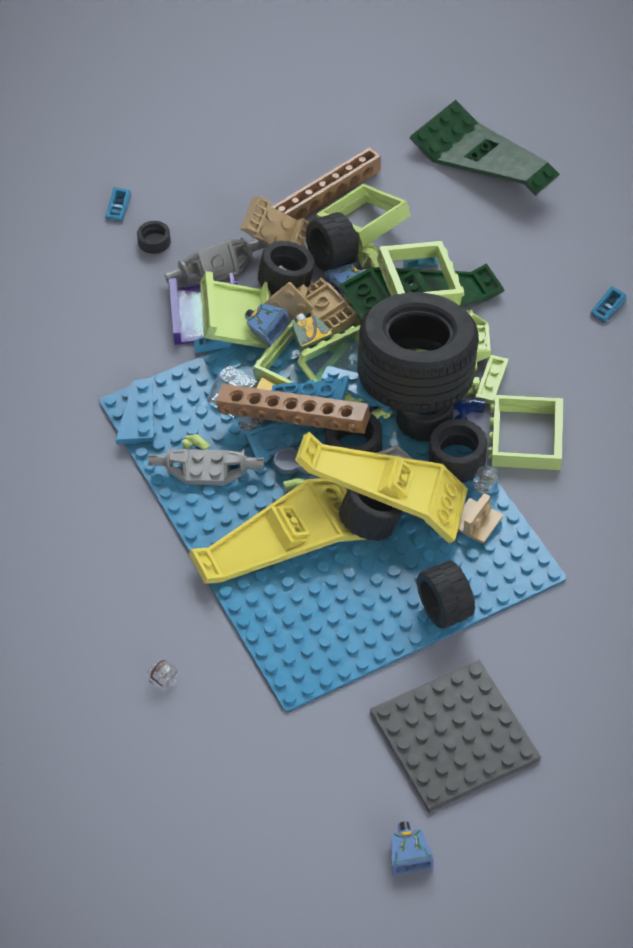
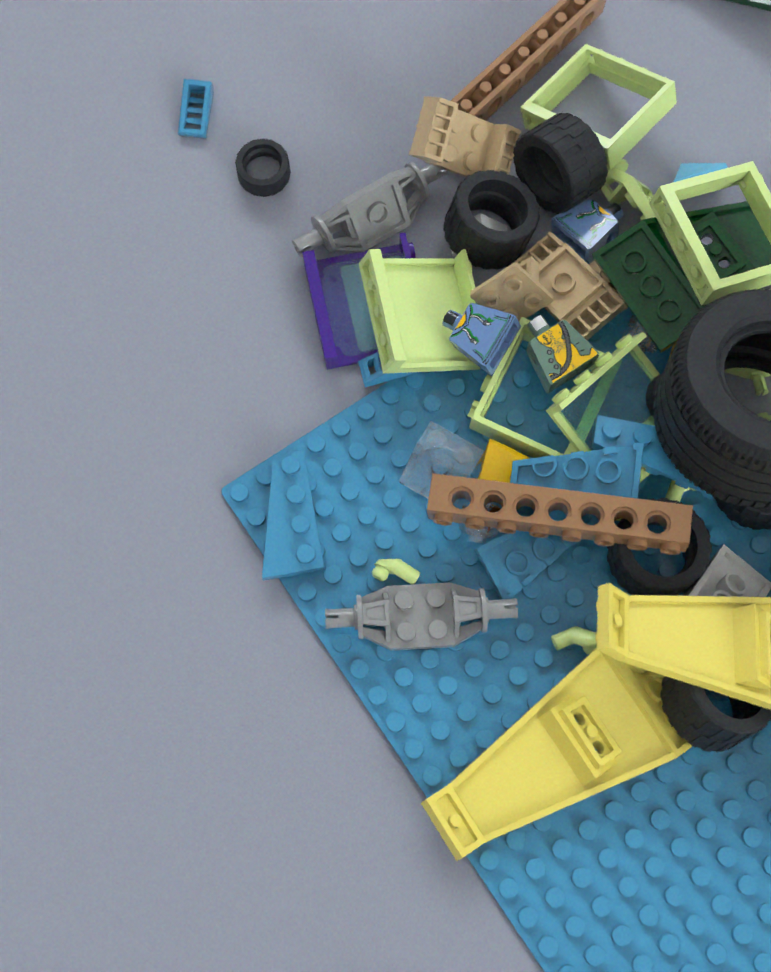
camera: 10 degrees left, 20 degrees up
sand blue piece [274,447,313,477] -> none

